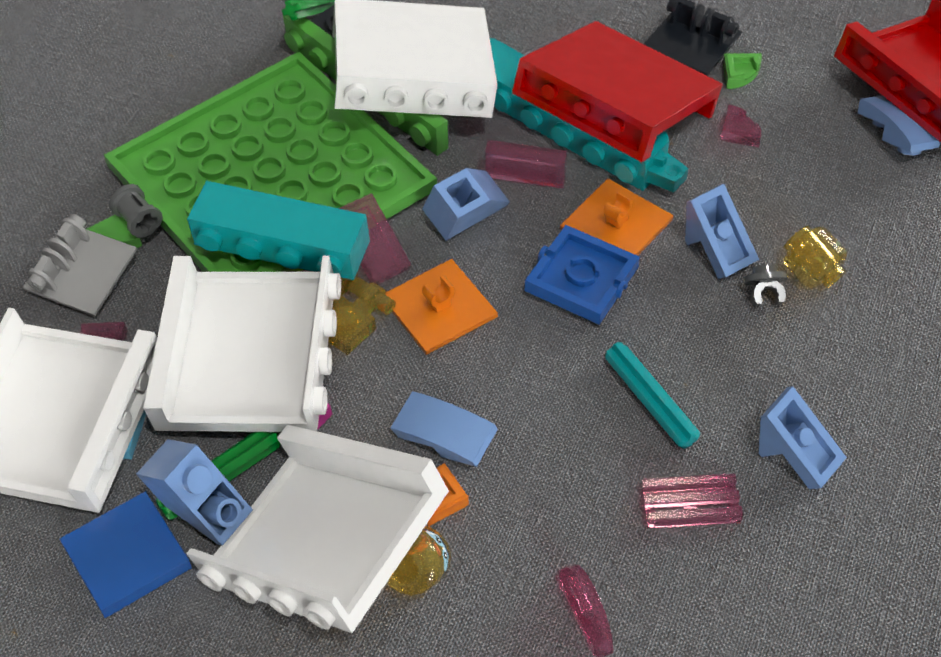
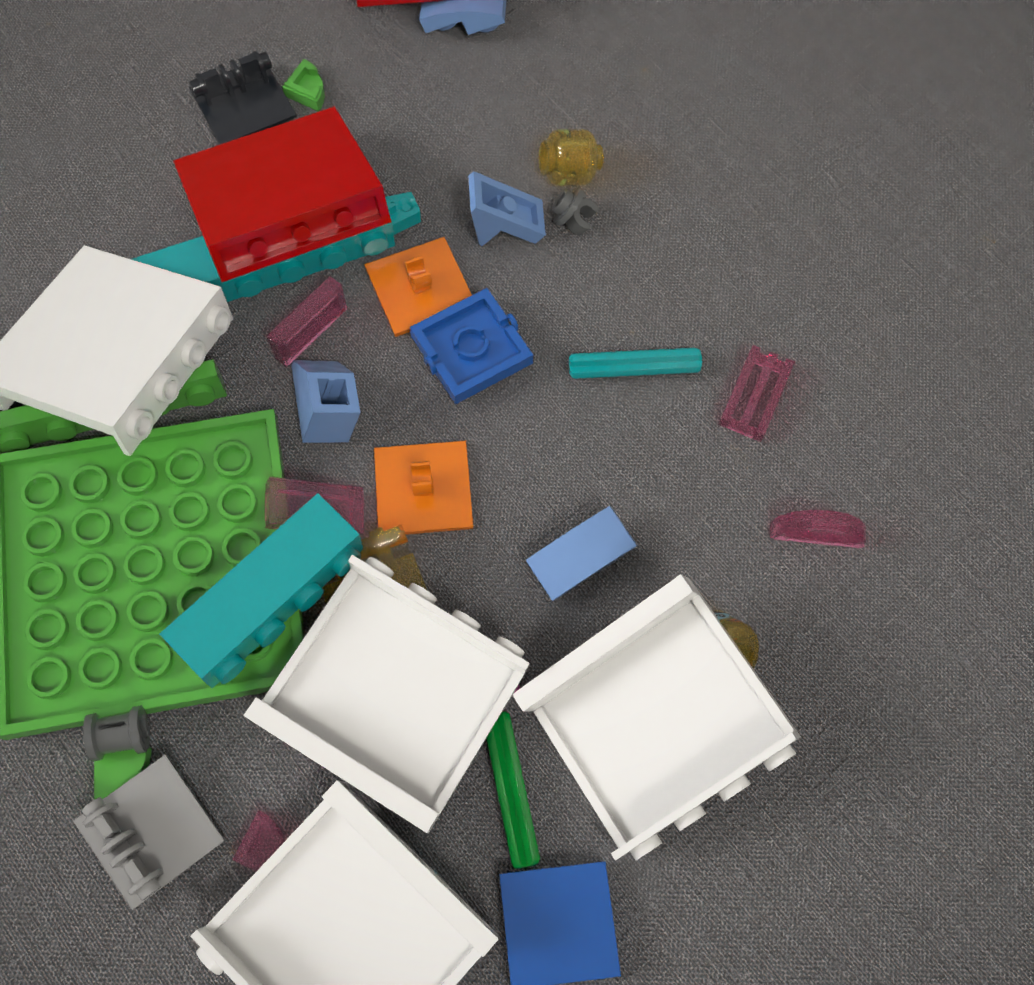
camera: 65 degrees left, 15 degrees up
medium blue slope [136,439,253,546] -> none
orange tile [427,463,469,527] -> none
clear pink tile [721,104,761,148] -> none
medium blue slope [759,386,847,489] -> none

